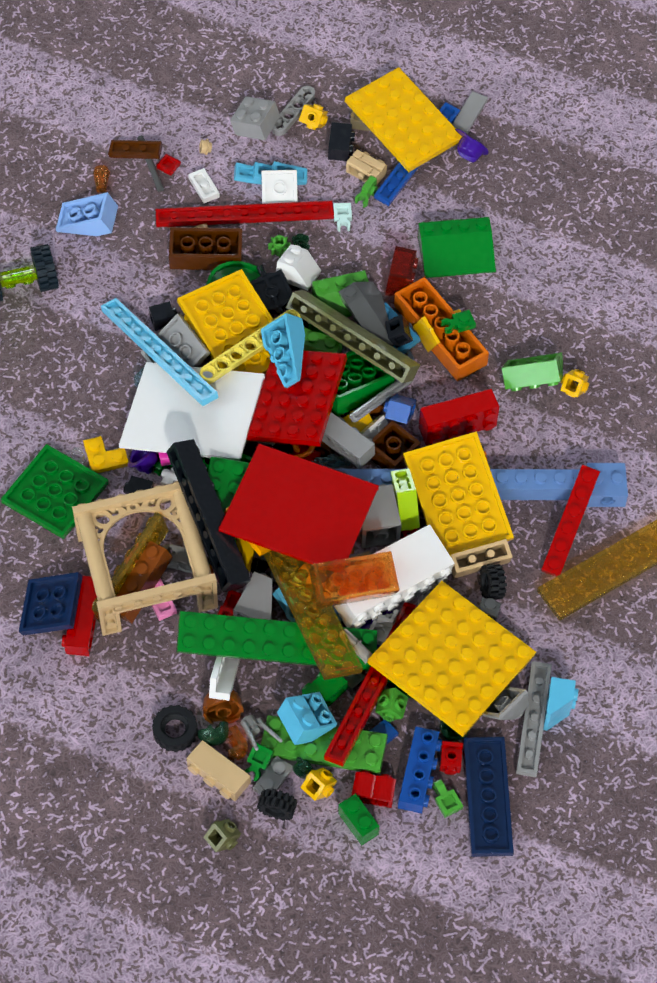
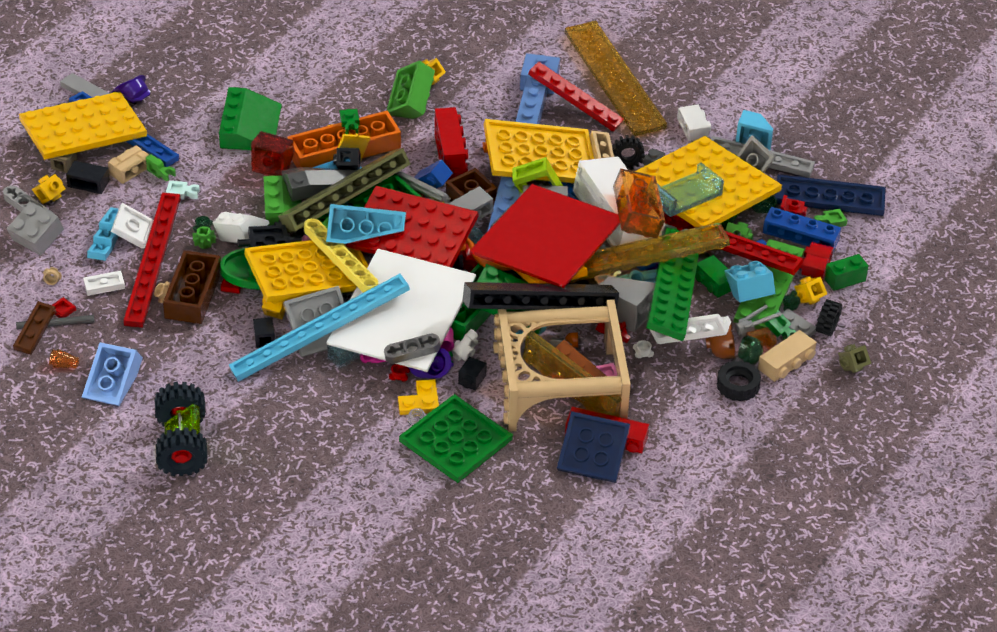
camera: 80 degrees left, 15 degrees down
none -> flat silver beam [384,333,441,364]
none -> clear light blue panel [647,163,724,217]
none -> white brick [677,104,711,141]

